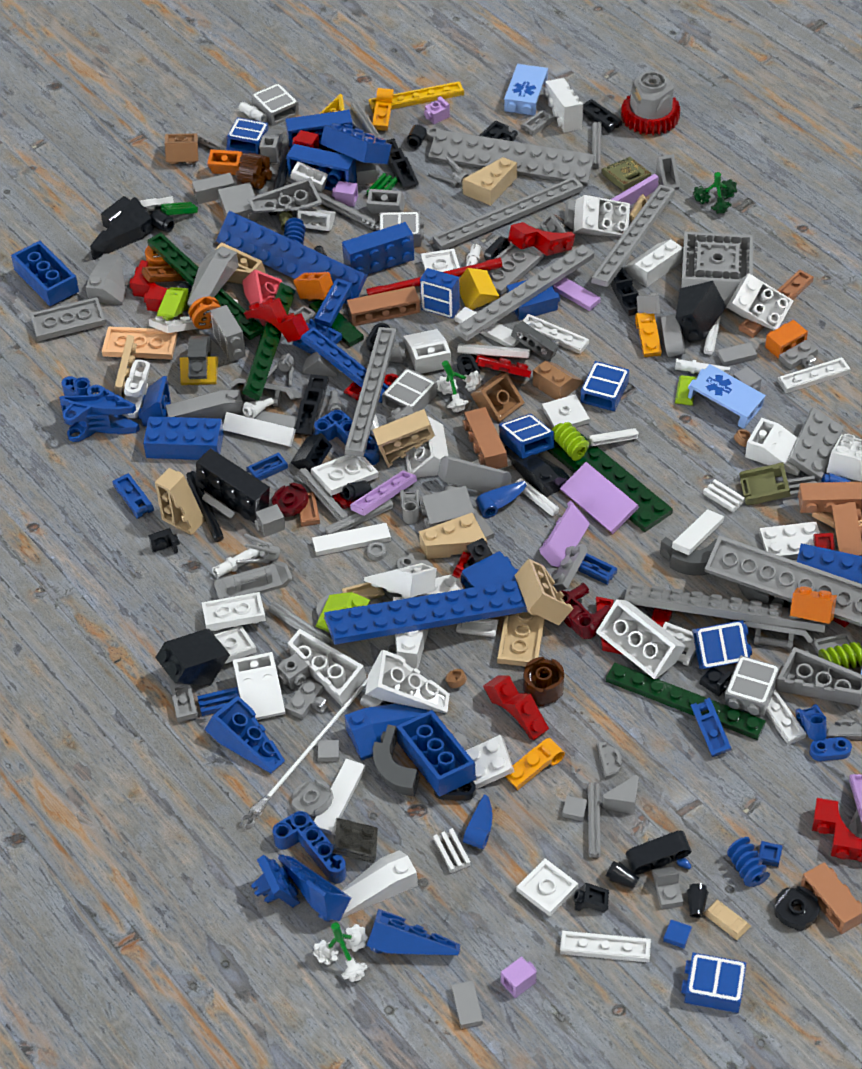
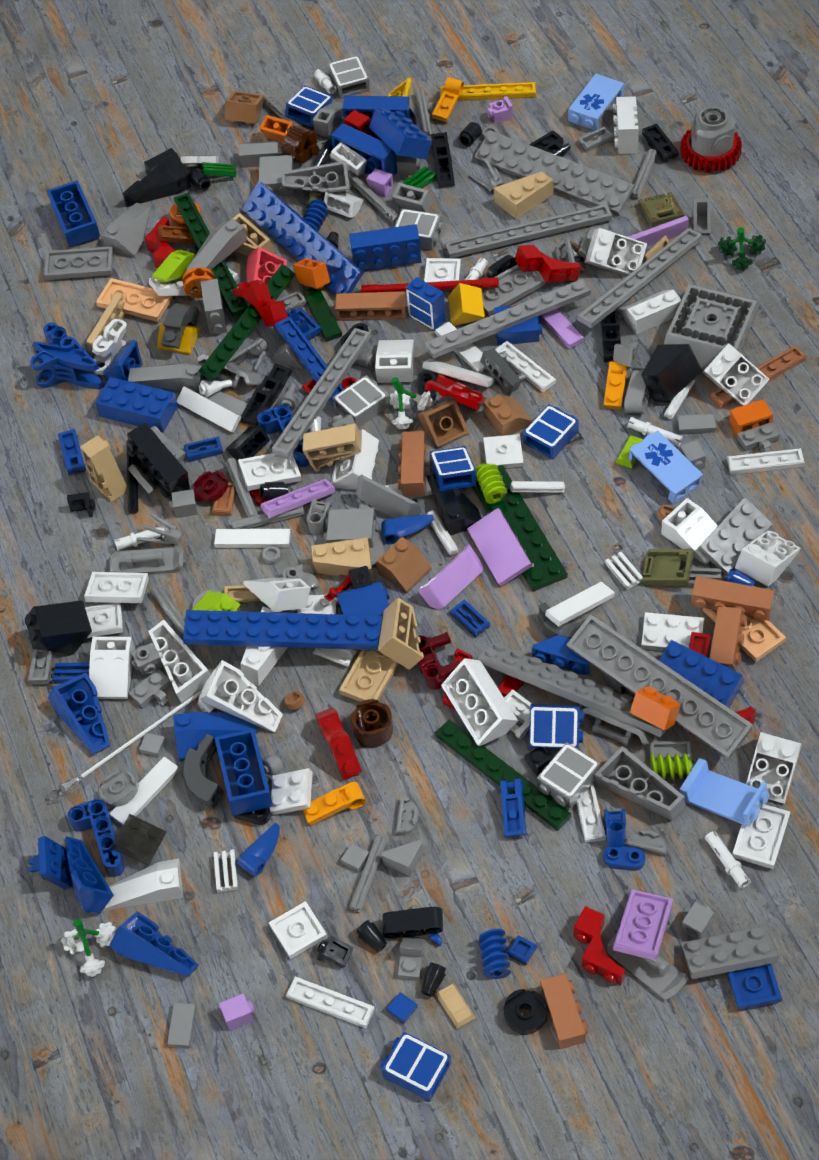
camera: 20 degrees right, 5 degrees up
blue plate [314,278,353,327] -> none
light grey plate [553,544,587,591] -> none
none -> medium nougat slope [377,537,432,594]
none -> blue slope [532,635,590,675]

